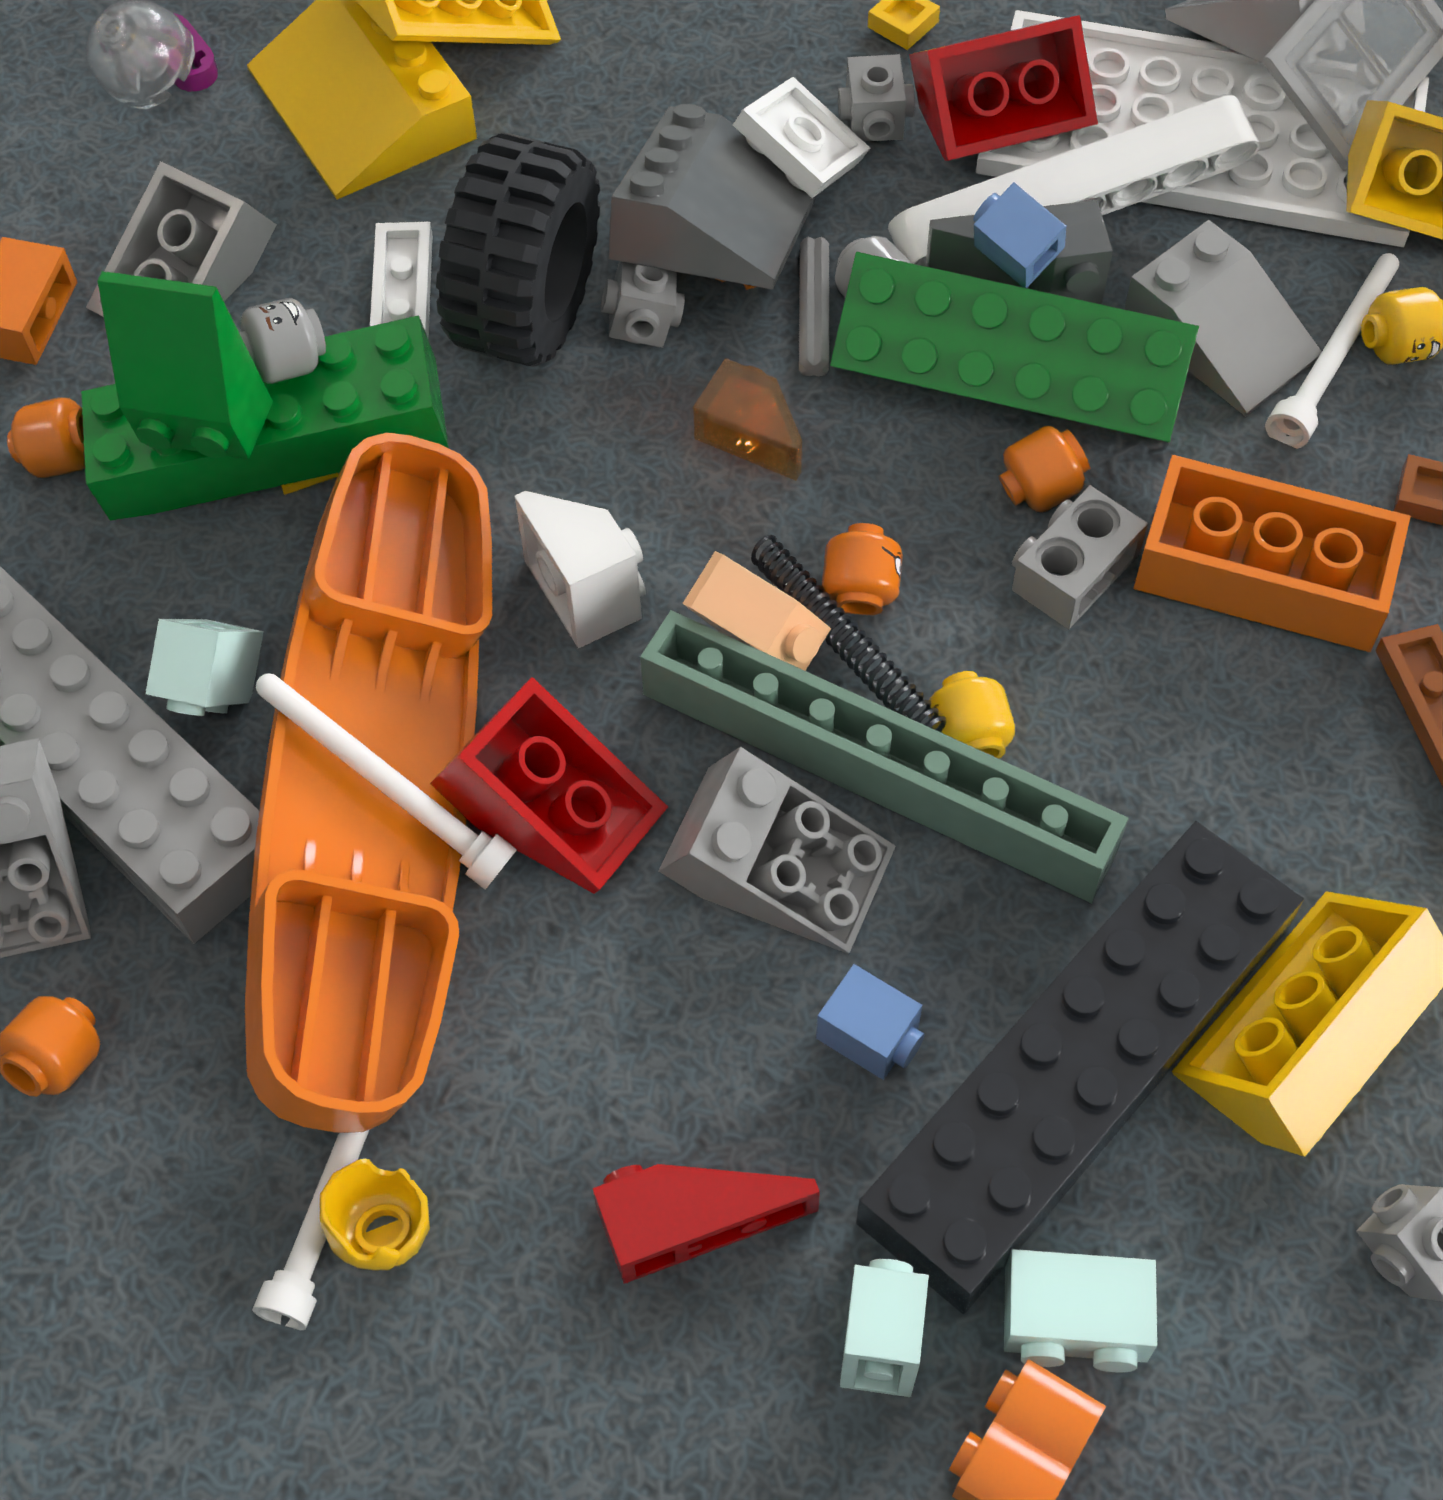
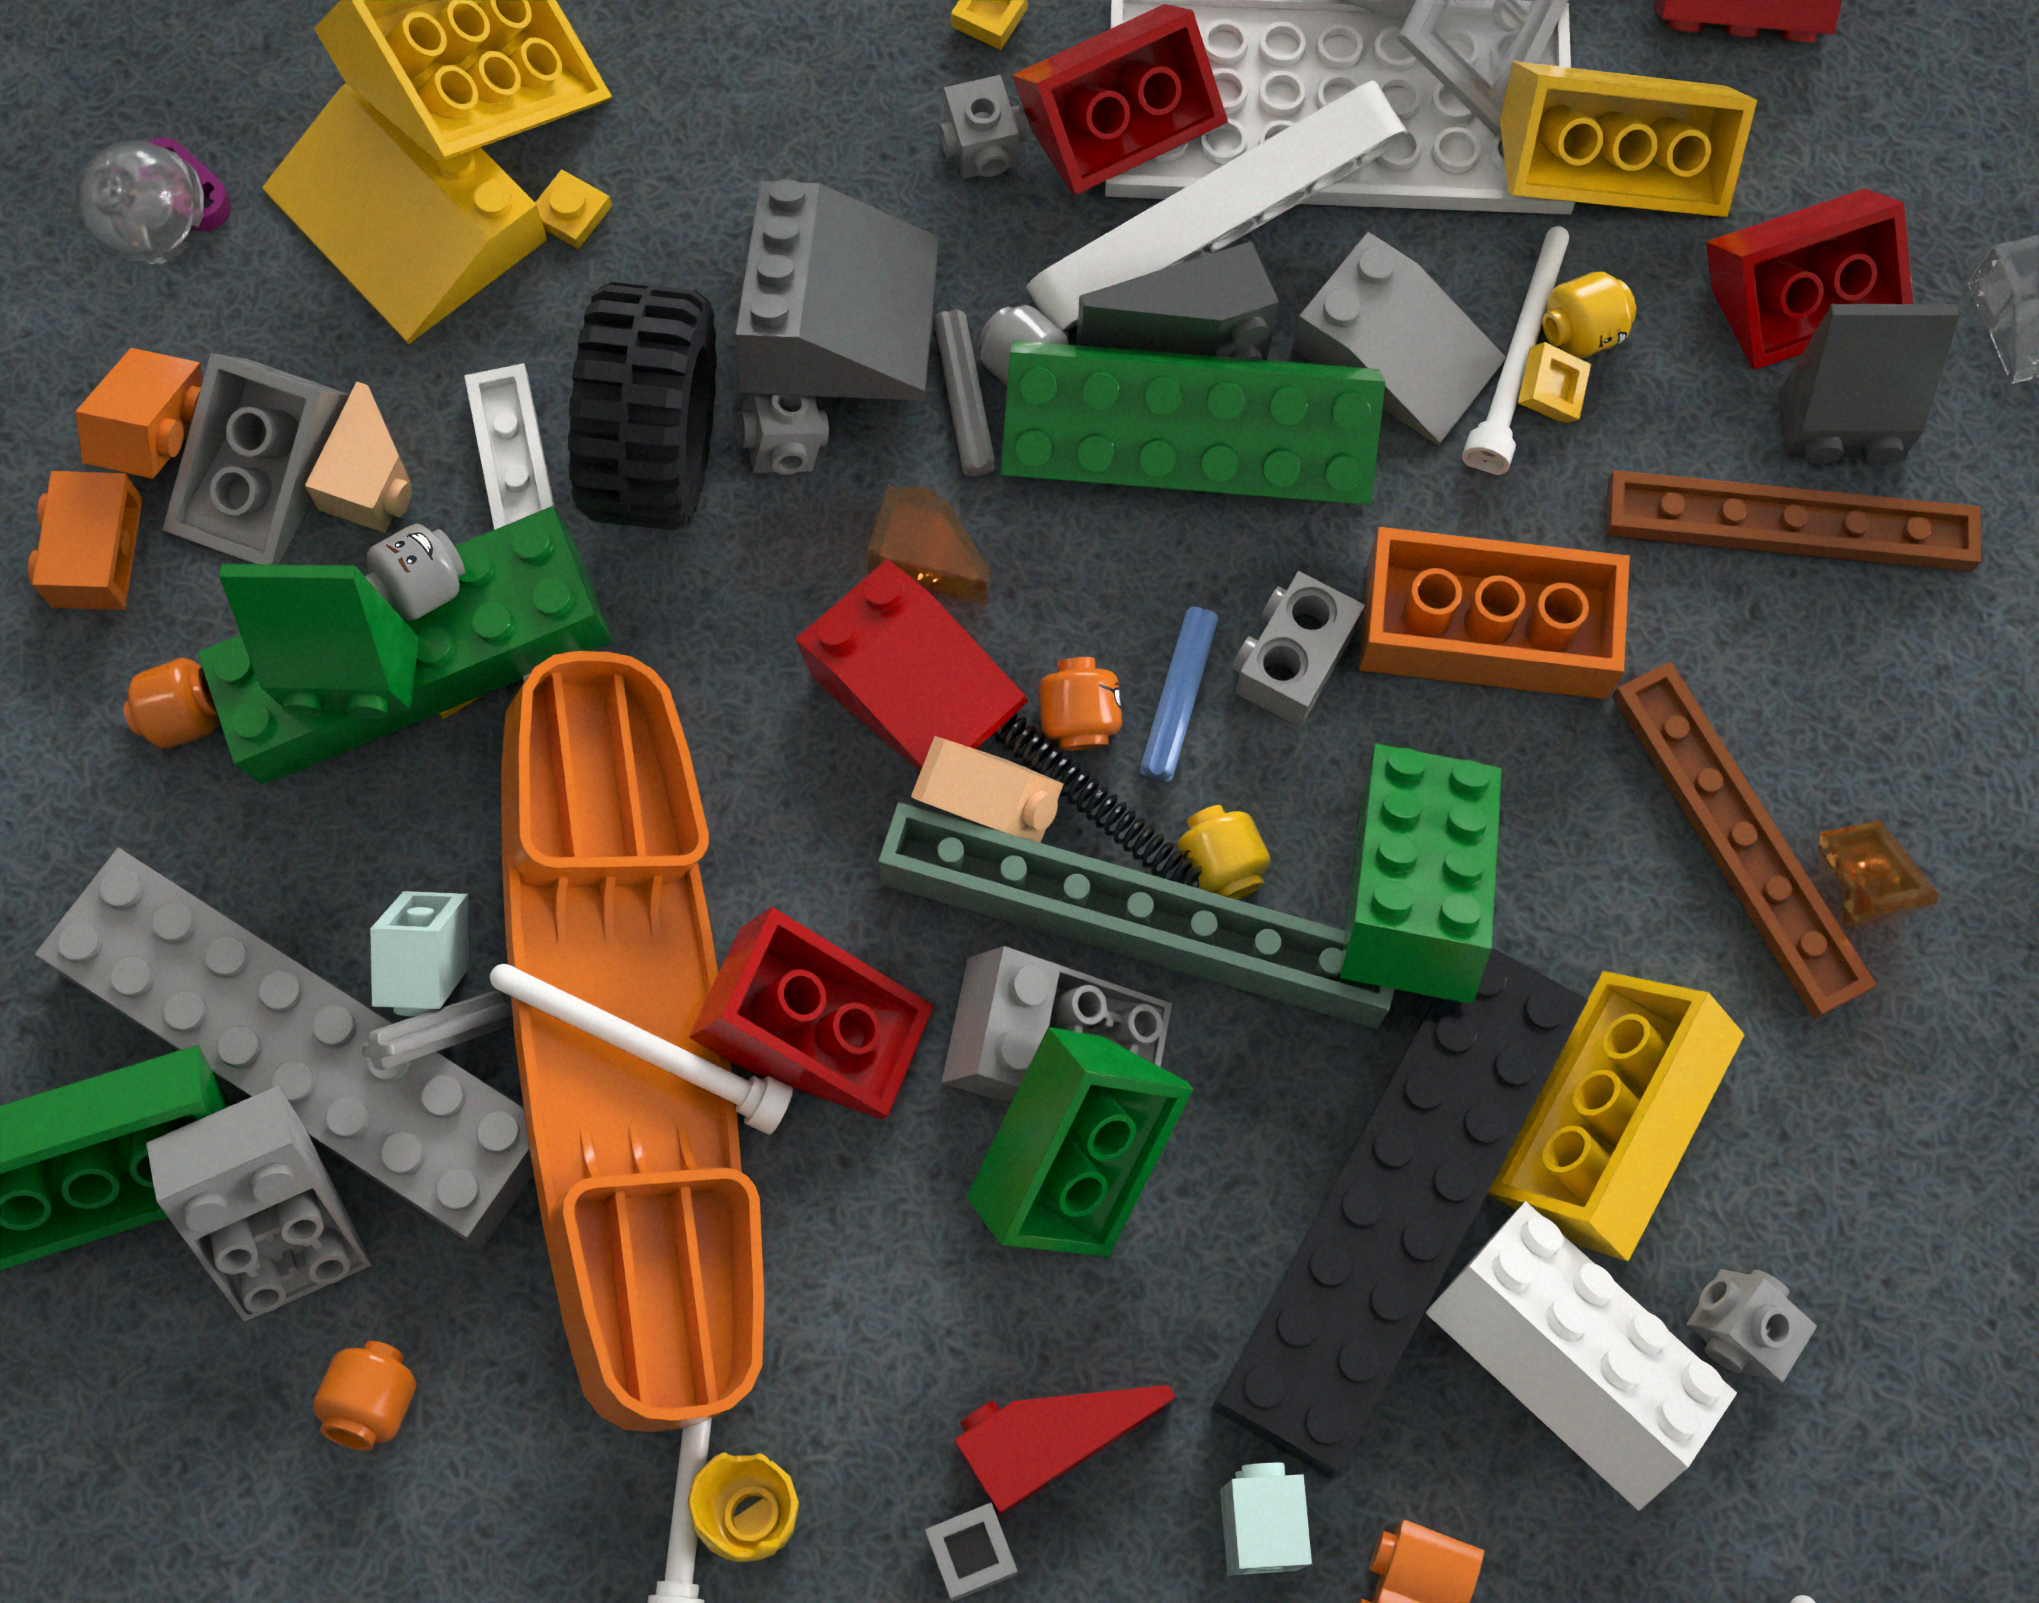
camera: 15 degrees left, 10 degrees up
white slope [514,491,646,648] -> none
white plate [733,77,870,198] -> none
medium blue brick [816,964,925,1080] -> none
medium blue brick [973,182,1066,288] -> none
orange head [998,426,1090,513] -> none
light aqua brick [1004,1249,1157,1372] -> none
none -> orange brick [75,348,202,479]
none -> light nougat slope [305,382,412,533]
none -> light grey axle [362,991,513,1070]
none -> yellow plate [535,169,612,249]
none -> red slope [795,559,1028,772]
none -> light grey brick [925,1502,1018,1602]
none -> green slope [966,1027,1193,1257]
none -> medium blue axle [1140,607,1218,783]
none -> green brick [1339,743,1502,1004]
none -> white brick [1425,1201,1737,1511]
none -> yellow plate [1518,342,1591,423]

